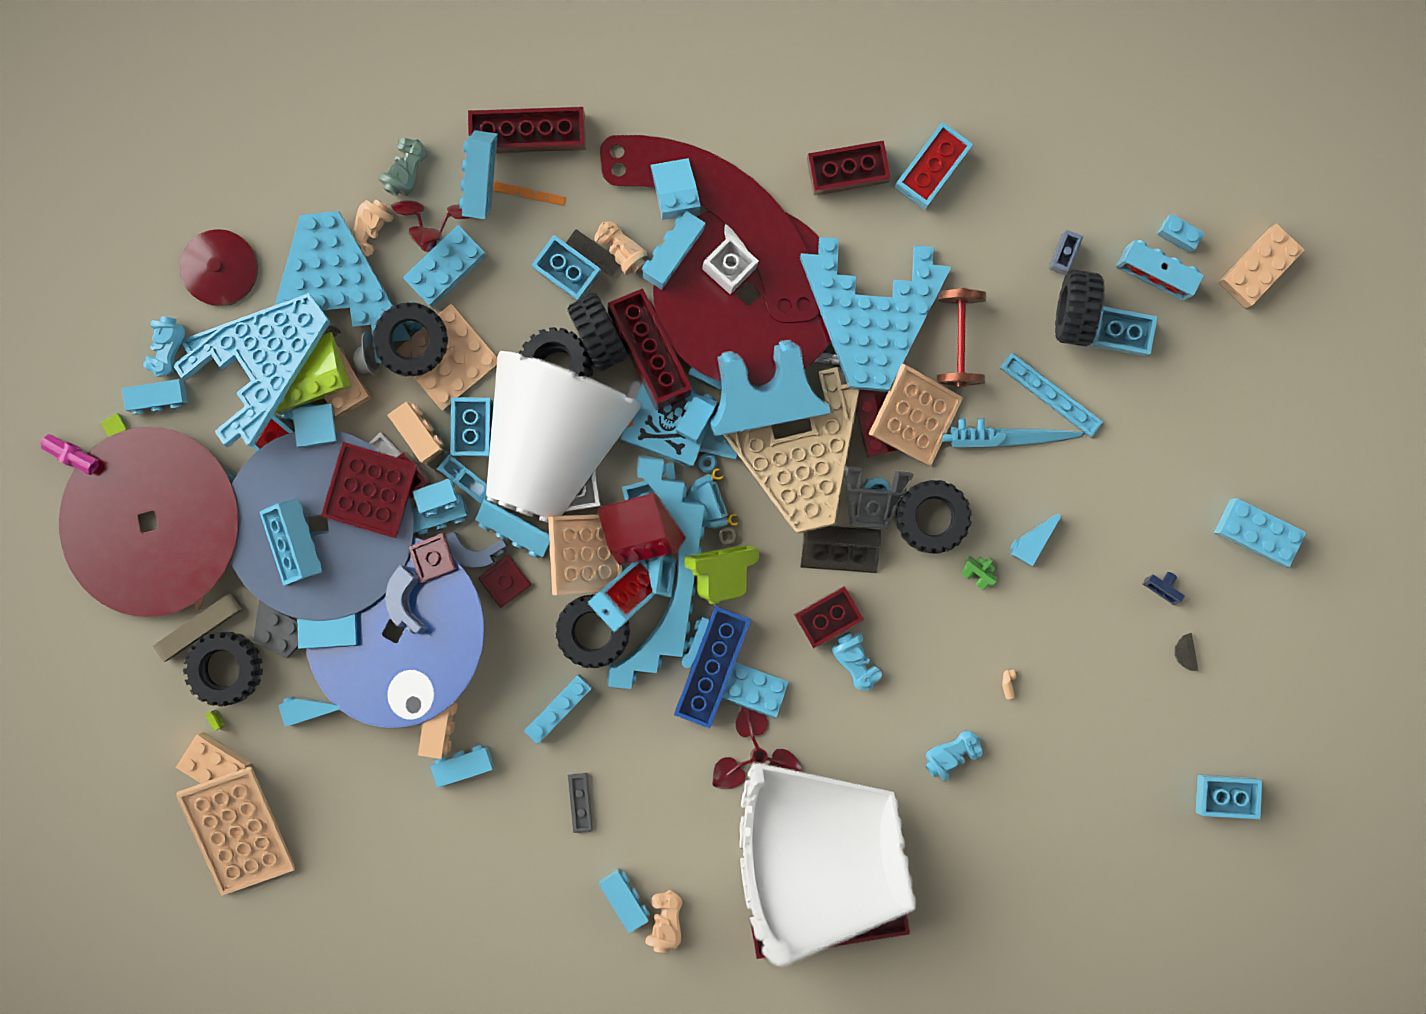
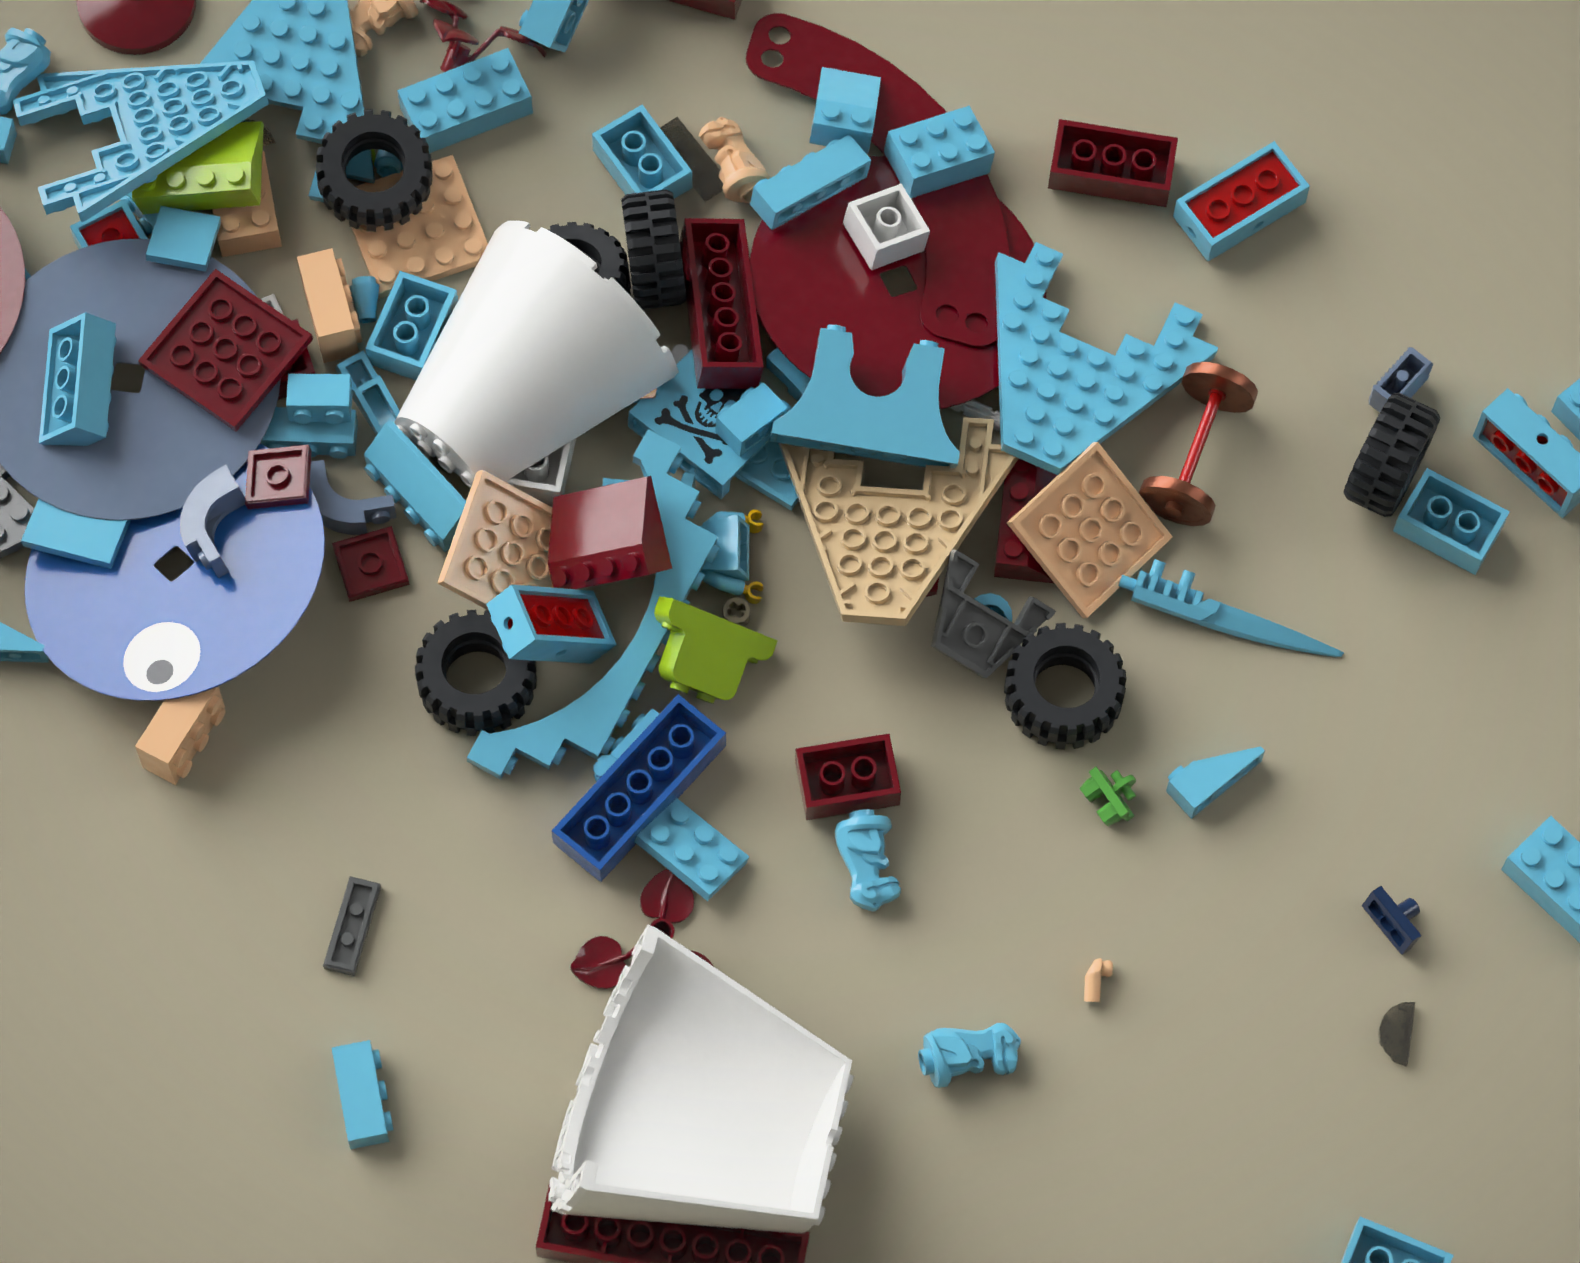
camera: 15 degrees right, 20 degrees down
light grey piece [353,331,381,377] -> none
medium azure brick [430,744,495,788] -> none
orange piece [493,181,566,206] -> none
medium azure brick [524,674,593,745] -> none
light nougat animal [645,890,683,953] -> none
medium azure slope [648,554,676,598] -> none
medium azure plate [698,454,717,473] -> none
clear smoke slope [800,526,881,573] -> none
medium azure tile [1000,353,1103,438] -> none
none -> medium azure cone [349,276,380,323]
none -> medium azure brick [884,106,995,198]

